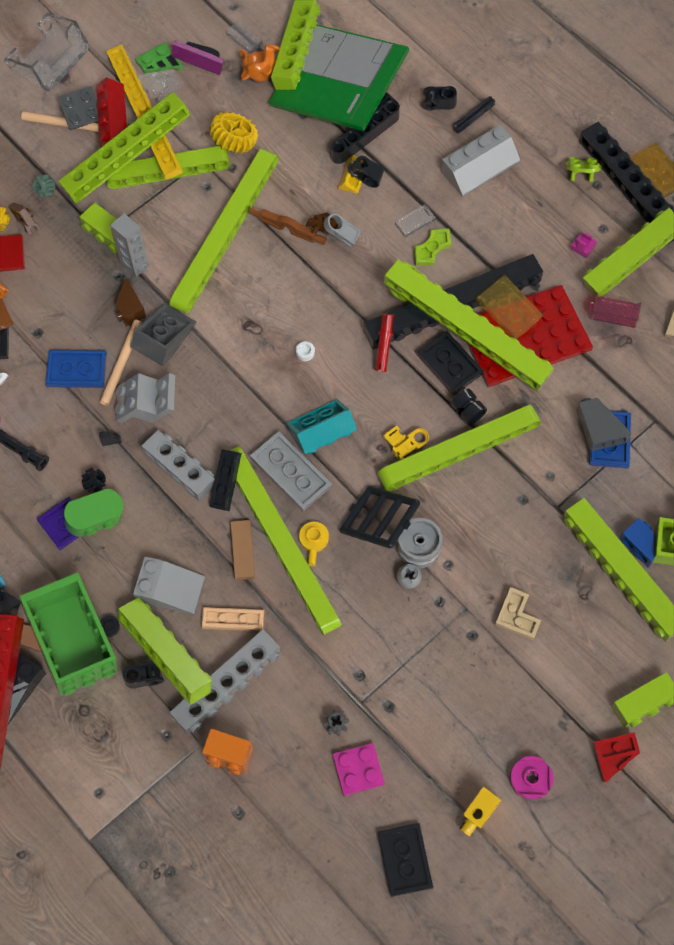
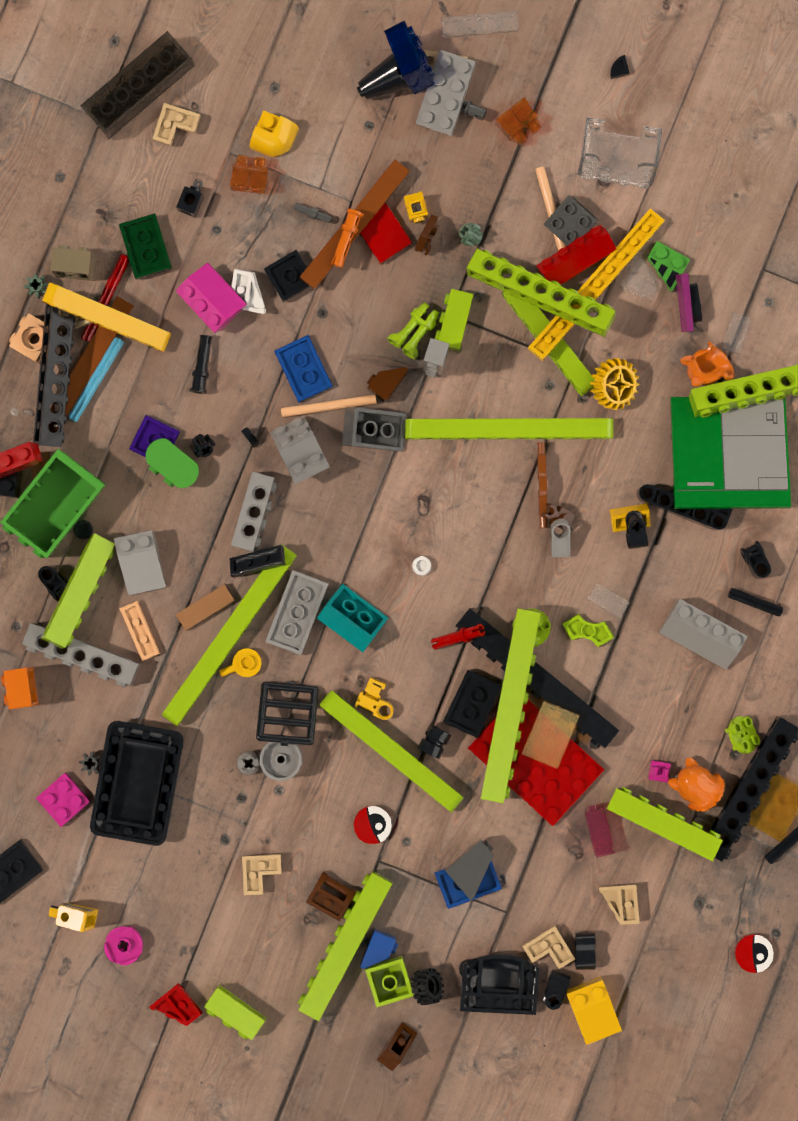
camera: 60 degrees right, 20 degrees up
none -> black wedge [90,721,184,846]
none -> reddish brown plate [306,871,357,921]
none -> tile [353,805,392,844]
none -> lime piece [387,302,439,360]
none -> orange hair [668,757,725,812]

